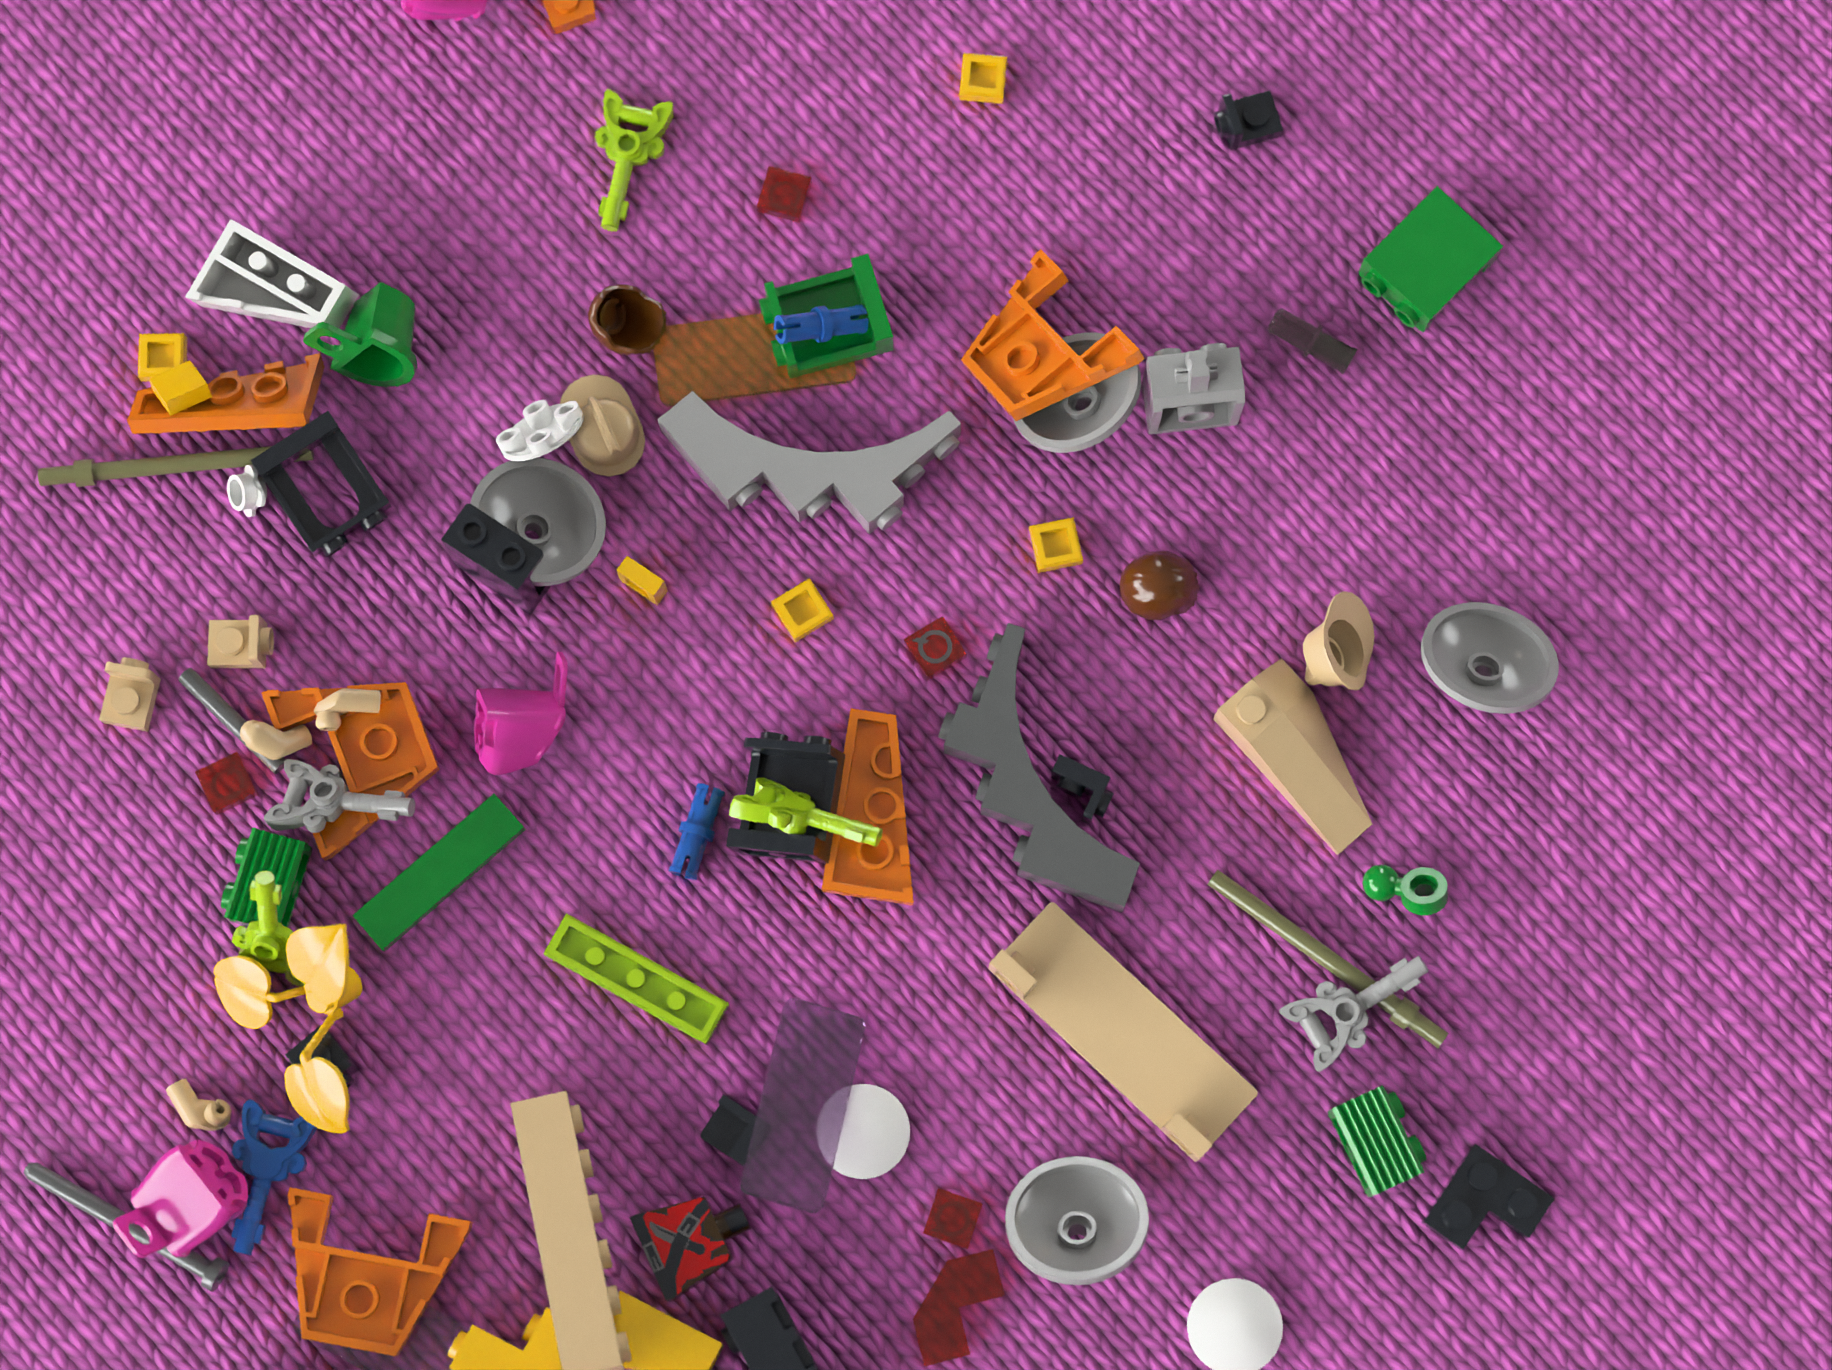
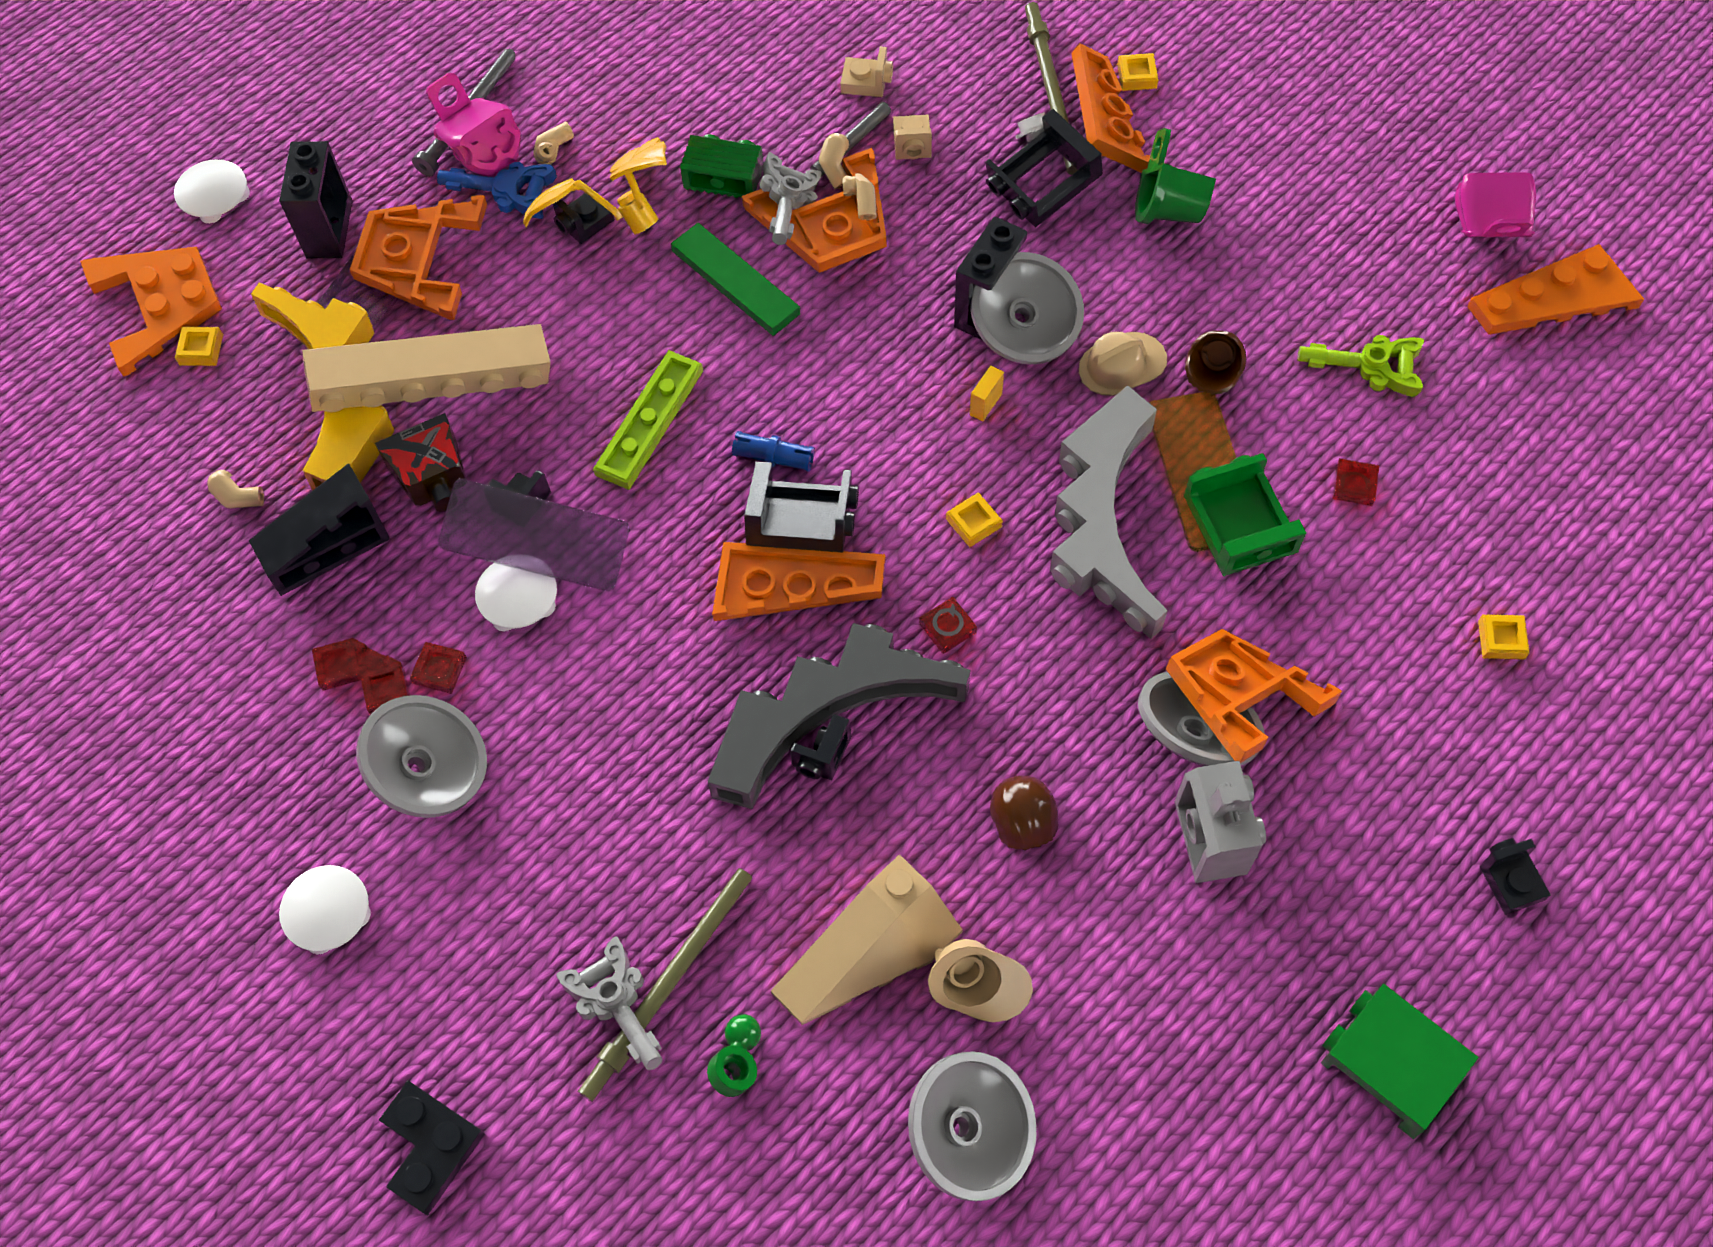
camera: 90 degrees right, 15 degrees down
yellow tile [149,360,212,416] -> none
white wedge [185,219,359,328] -> none
clear red tile [195,752,259,815] -> none
lime piece [232,871,305,987] -> none
dark pink piece [474,652,568,775] -> none
white dish [496,400,584,461] -> none
lime piece [729,777,883,847] -> none
blue pin [774,304,869,344] -> none
tan bracket [988,902,1258,1162] -> none
yellow tile [1029,517,1083,573] -> none
clear smoke axle [1268,309,1357,374] -> none
green brick [1327,1085,1427,1198] -> none

